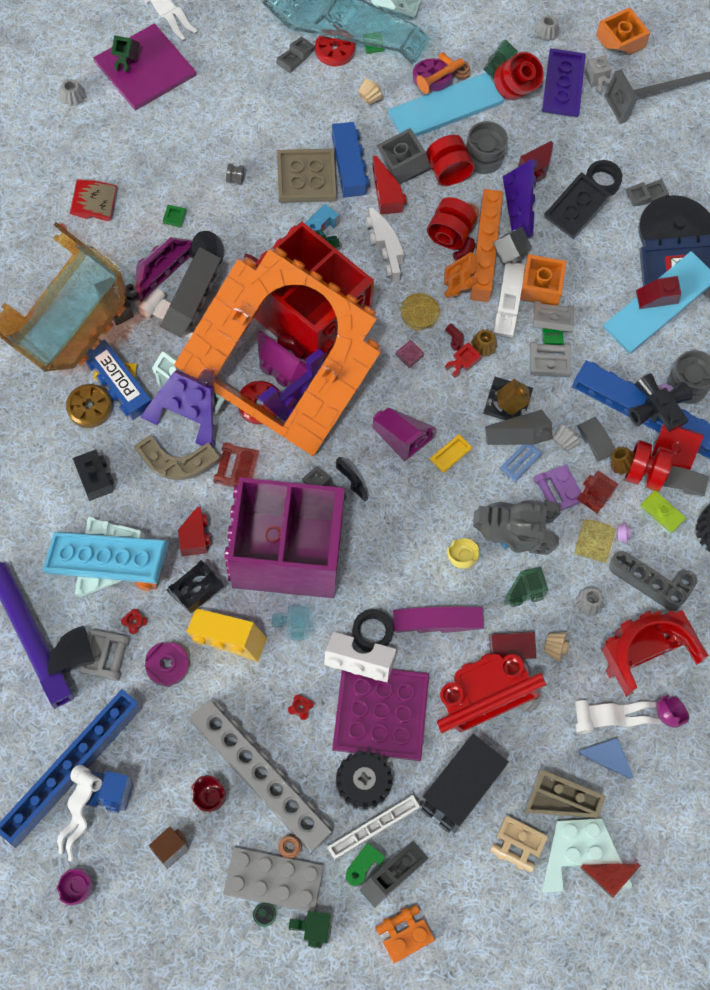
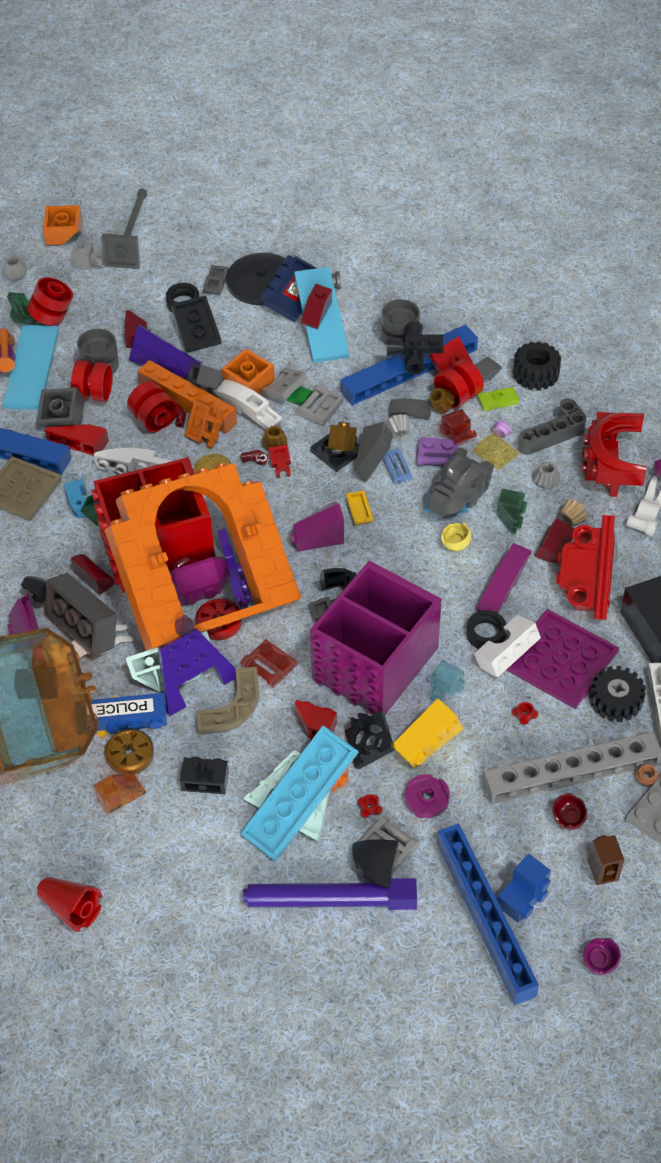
camera: 55 degrees left, 15 degrees down
white flag [57,765,102,862] -> none
dark purple plate [542,48,586,117] -> none
none -> clear orange slope [93,774,146,815]

